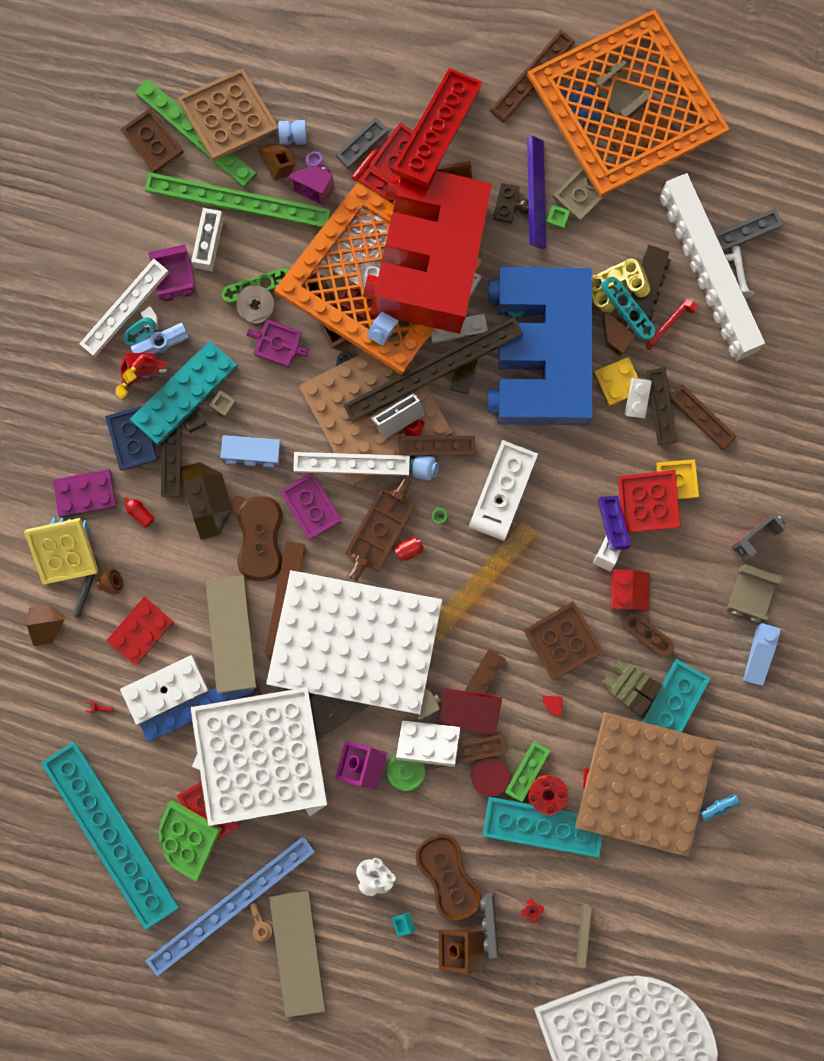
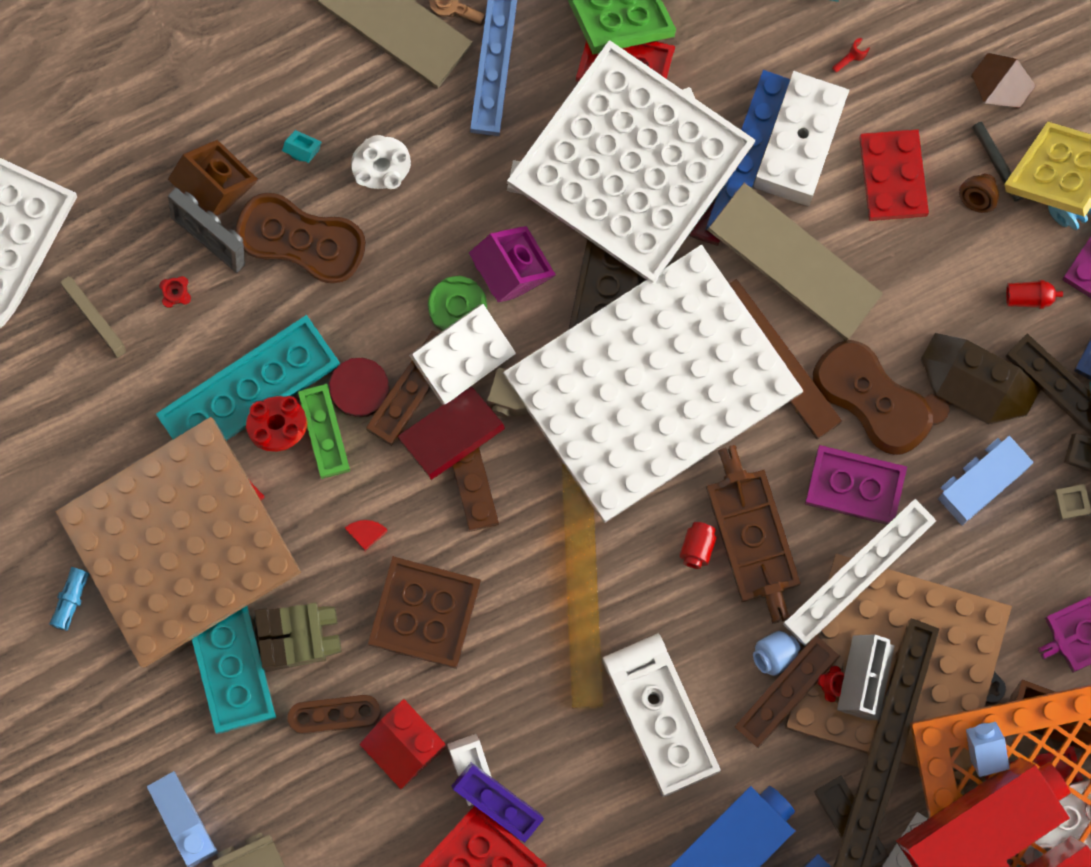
camera: 130 degrees right, 5 degrees down
bright green hinge [432,508,447,524] -> none

